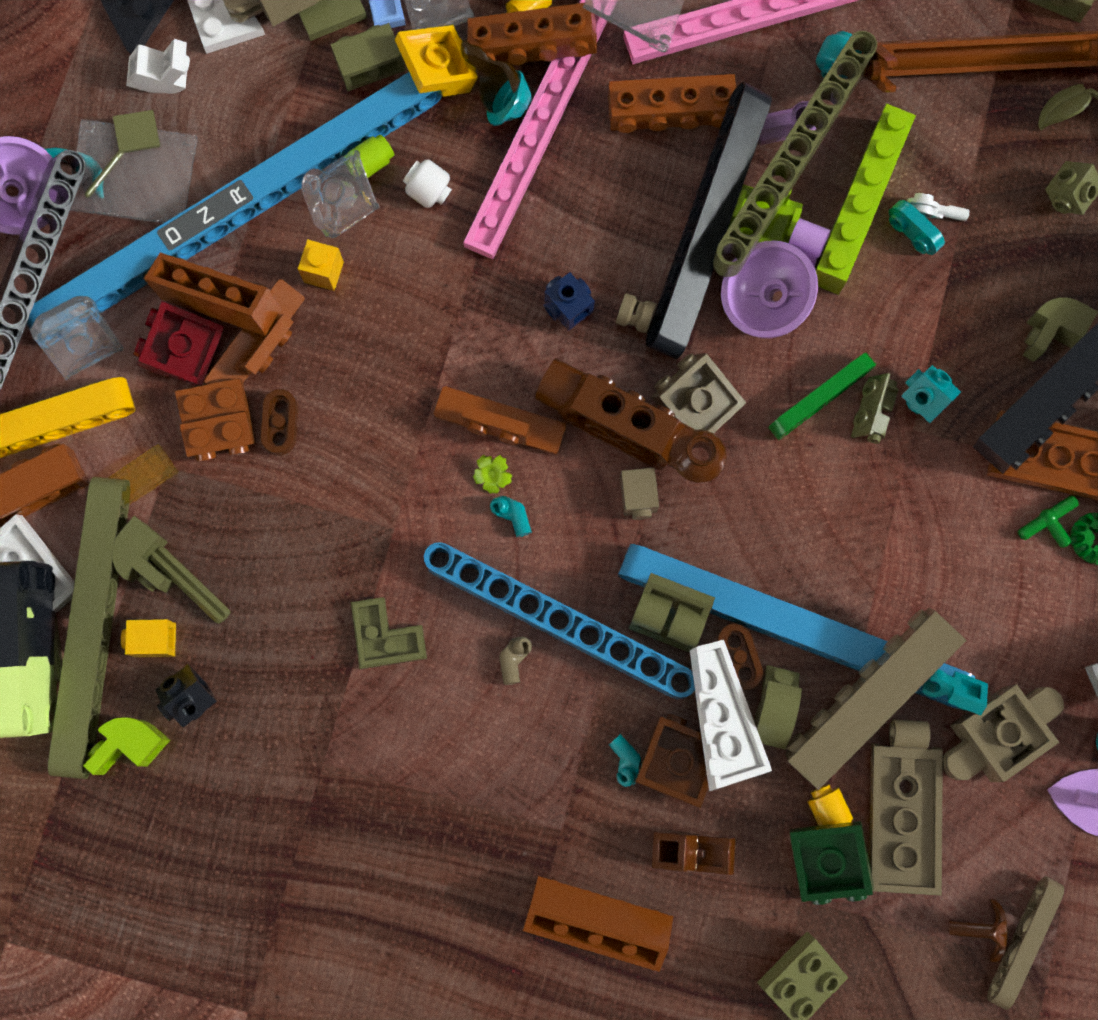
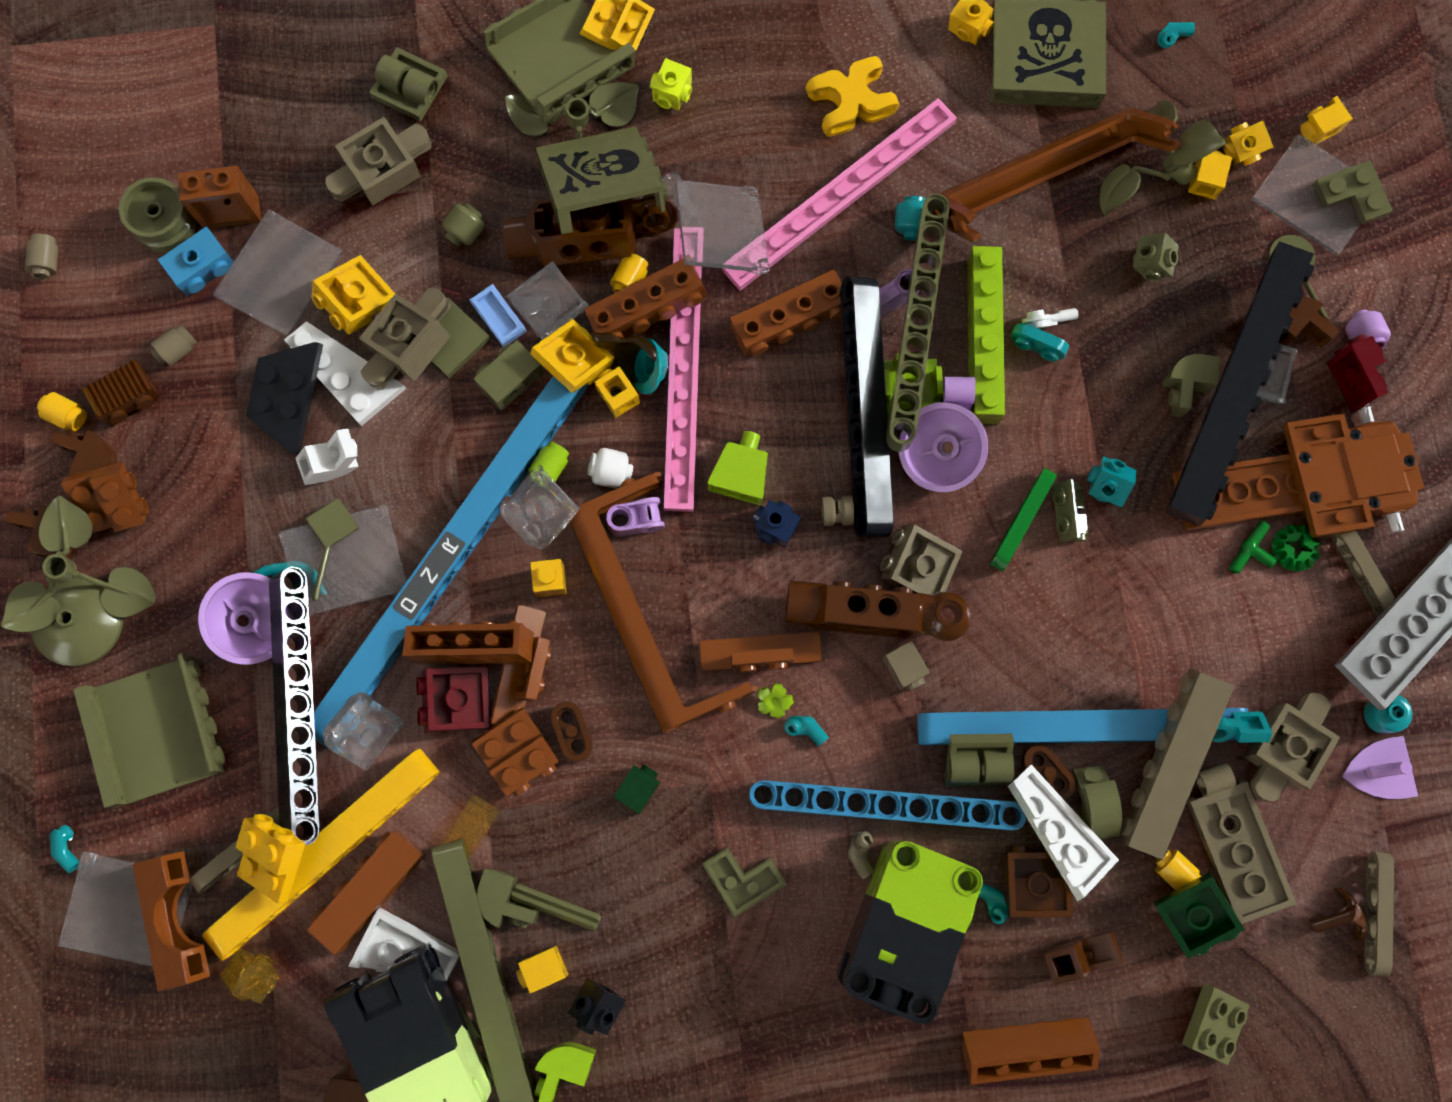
camera: 25 degrees left, 0 degrees up
none -> dark orange piece [567,471,759,733]
none -> yellow brick [595,367,640,419]
none -> lavender piece [606,497,665,537]
none -> dark green brick [613,764,661,814]
none -> lime torso [707,431,768,505]
none -> piece [836,841,983,1024]

